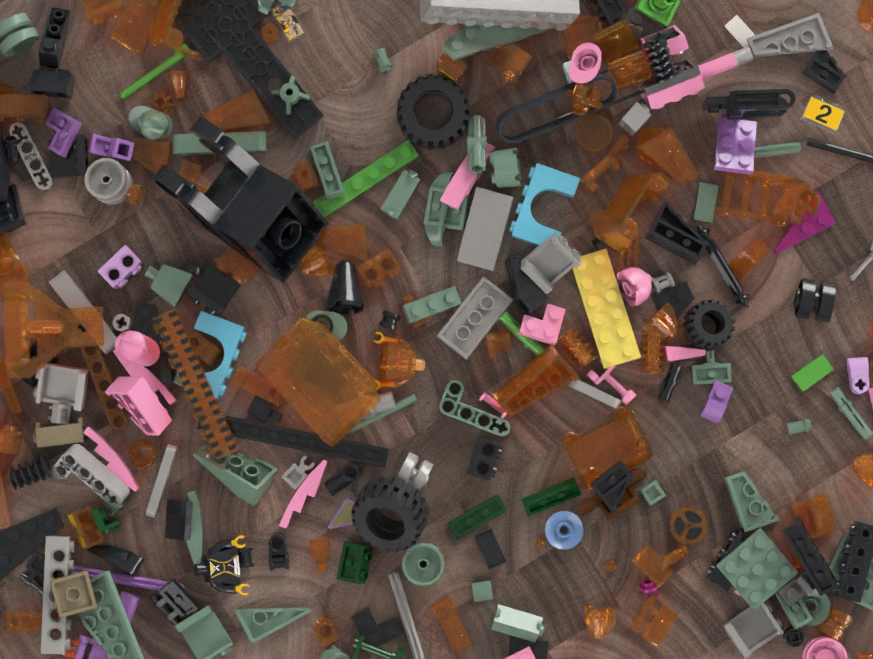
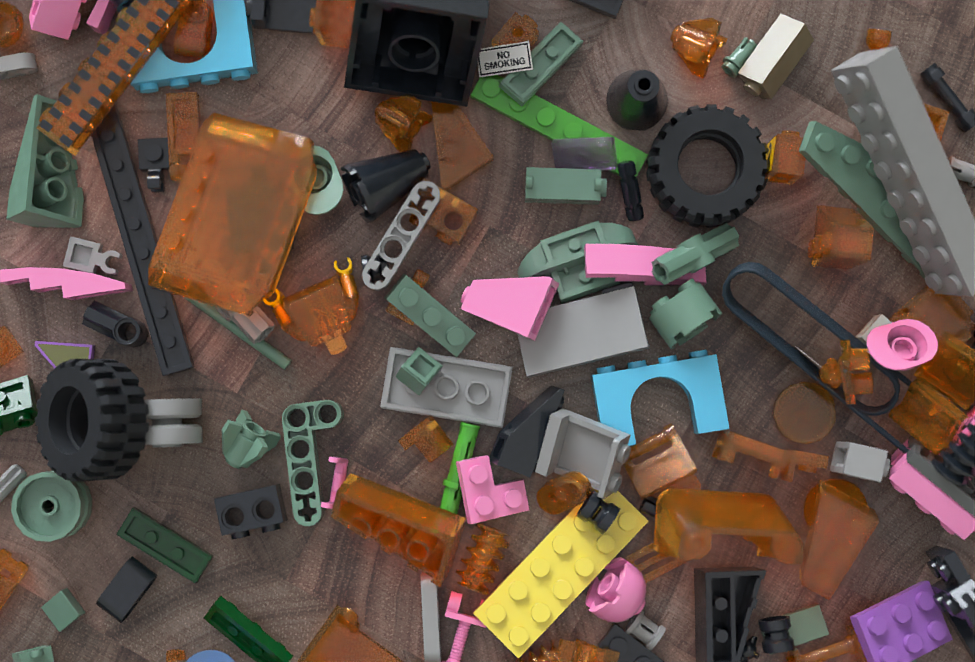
camera: 65 degrees right, 0 degrees up
none -> sand green brick [222,410,281,469]
none -> light grey beam [362,181,441,291]
none -> sand green slope [396,347,443,395]
none -> bright pink slope [461,276,559,341]
none -> white sticker [477,41,533,77]
none -> clear orange plate [536,471,592,515]
none -> plate [552,137,618,171]
none -> black wheel [576,490,620,534]
none -> black cone [606,70,668,131]
none -> black axle [617,160,644,221]
none -> clear orange plate [622,423,697,500]
none -> clear orange brick [670,18,727,79]
none -> brick [738,13,814,99]
none -> black wheel [758,615,795,654]

